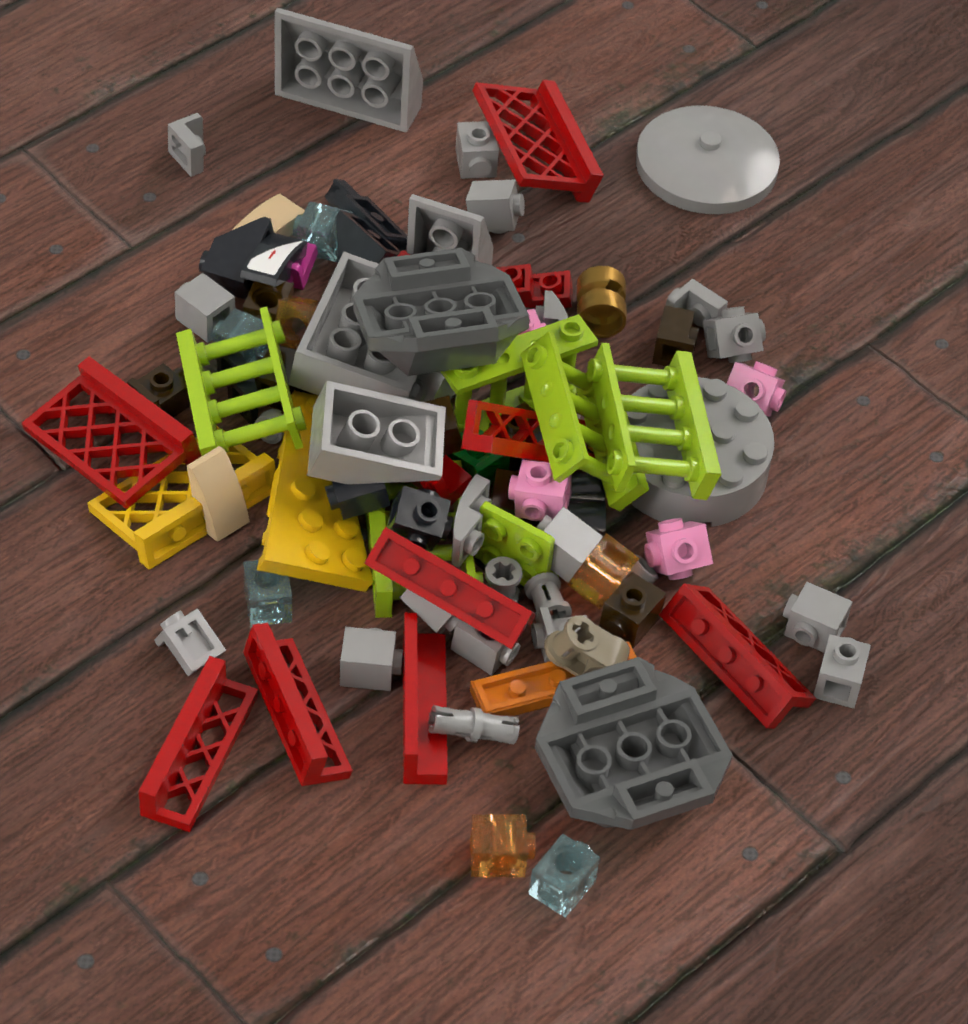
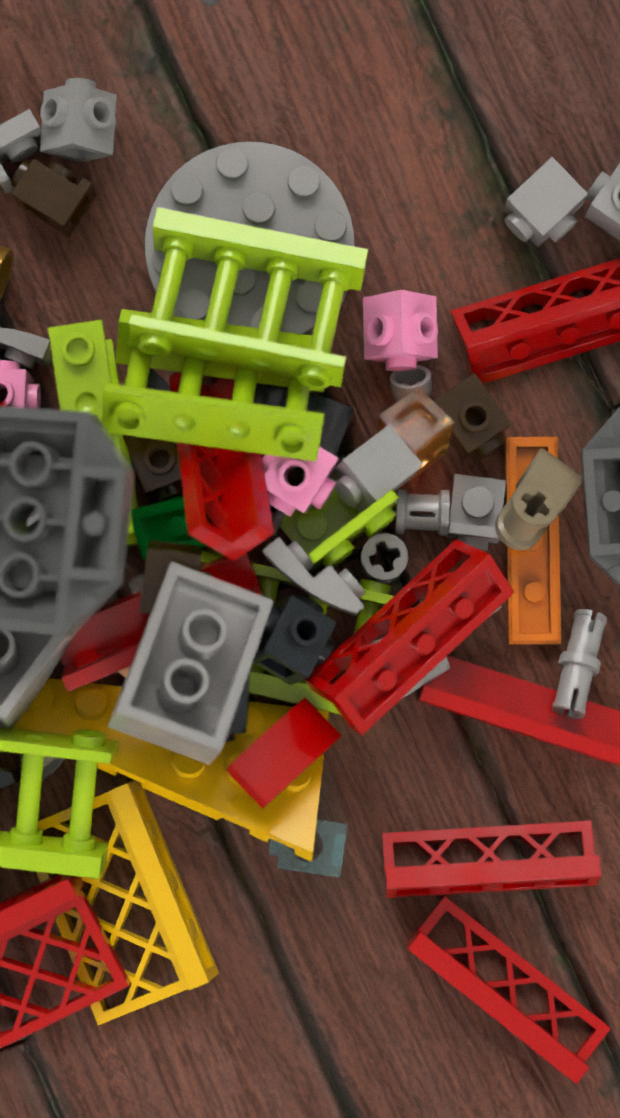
camera: 65 degrees left, 35 degrees up
light grey bracket [154,608,226,676] -> none
tan slope [187,446,250,542] -> none
light grey brick [340,627,403,691] -> none
bright pink brick [726,361,786,416] -> none
none -> red slope [225,698,342,809]

